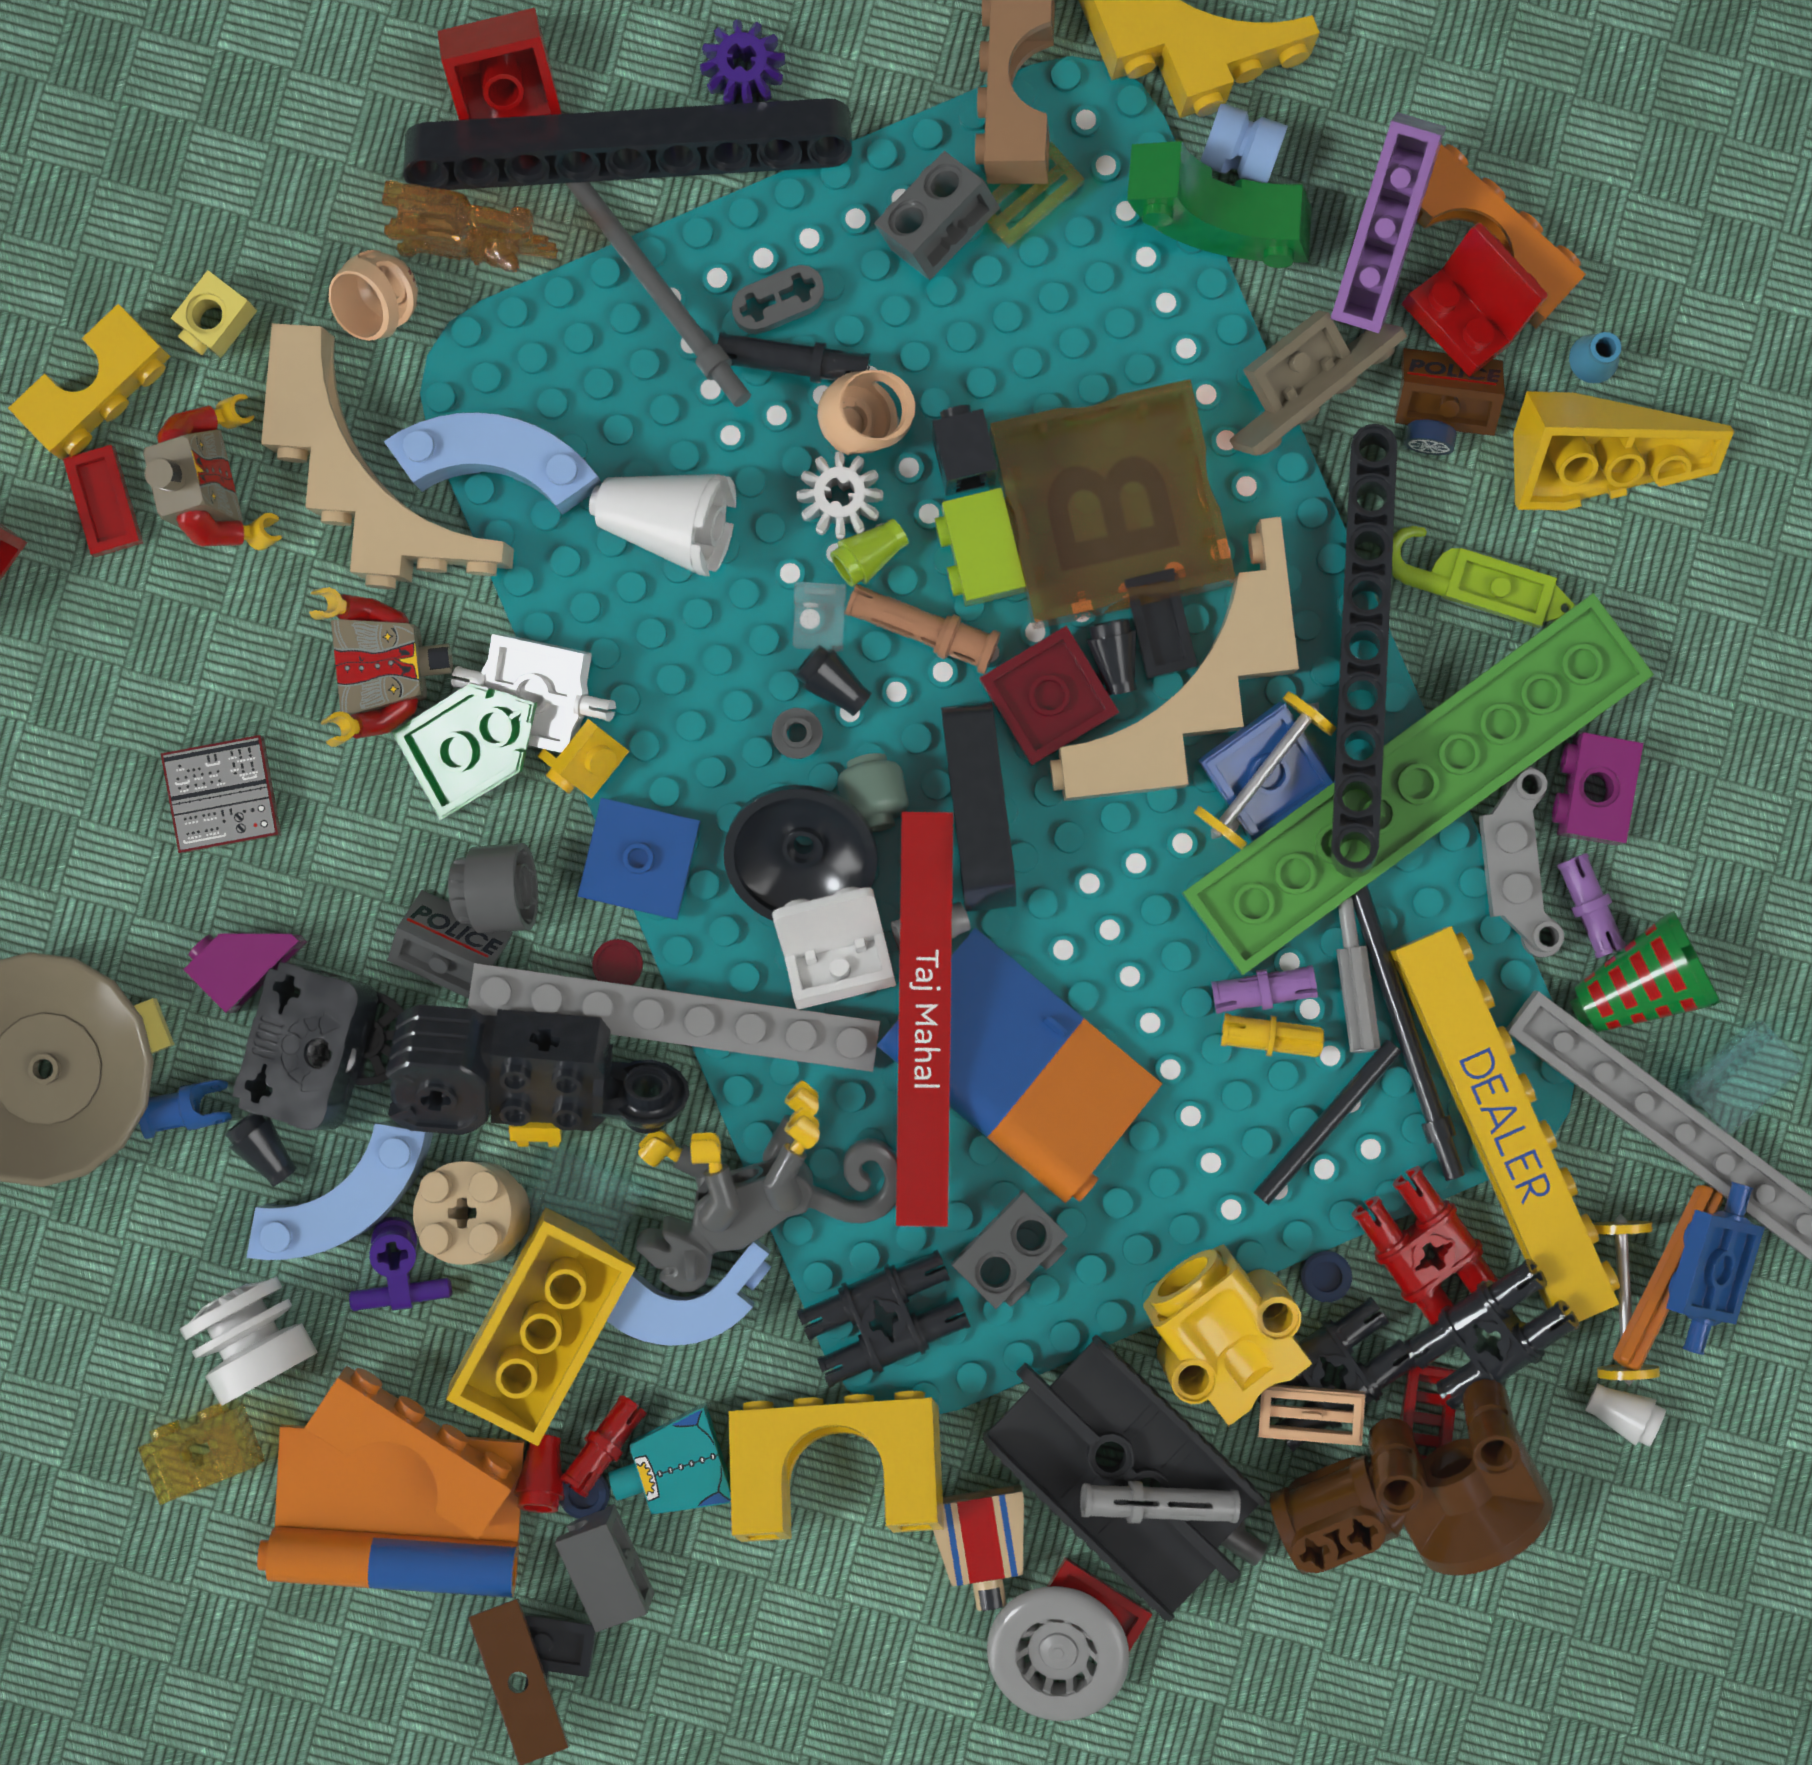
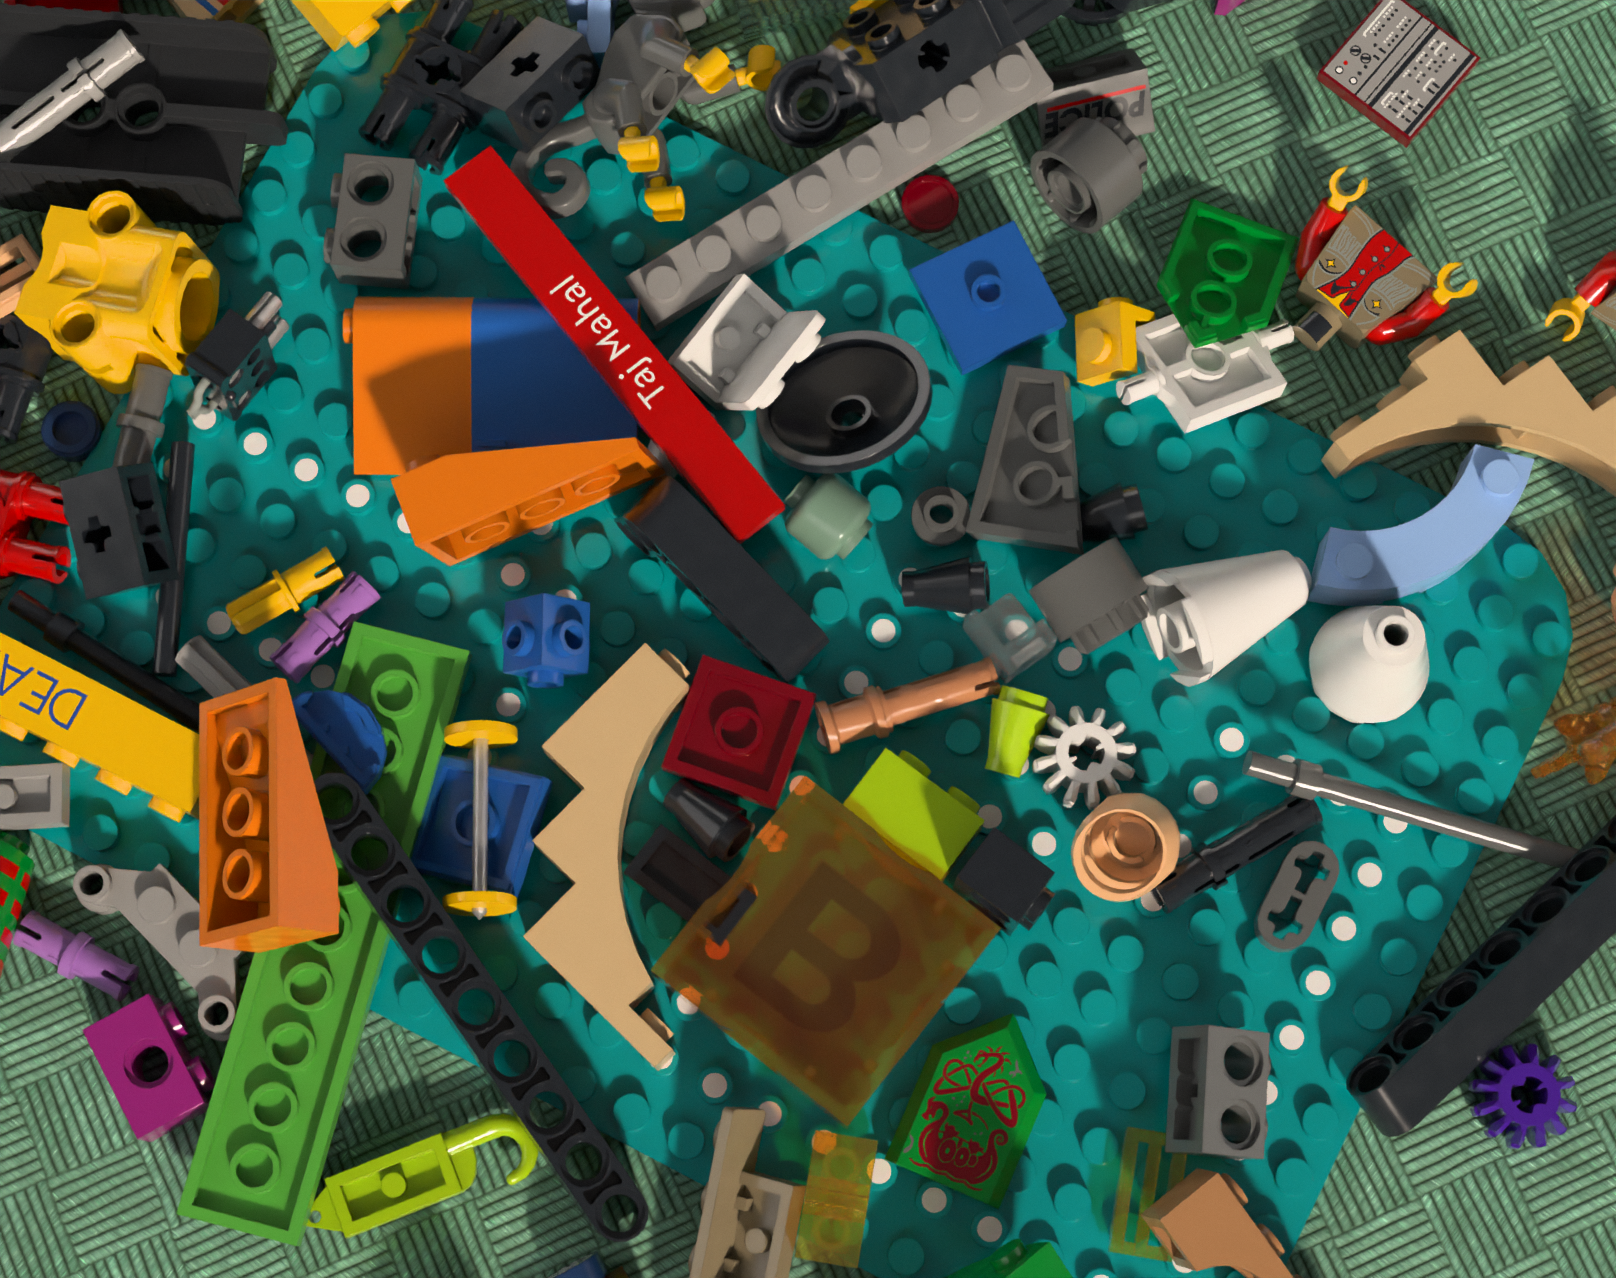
camera: 140 degrees right, 10 degrees down
none -> black brick [59,462,180,600]
none -> dark grey pin [112,363,173,467]
none -> black piece [185,292,290,422]
none -> orange slope [199,677,340,953]
none -> blue tile [292,690,387,795]
none -> orange slope [390,437,665,566]
none -> black brick [459,16,600,153]
none -> blue brick [502,593,591,689]
none -> clear yellow brick [795,1130,878,1269]
none -> green tile [884,1013,1046,1210]
none -> dark grey wing [966,365,1084,555]
none -> dark grey piece [1028,537,1149,655]
none -> black cone [1080,482,1149,542]
none -> white cone [1309,606,1429,724]

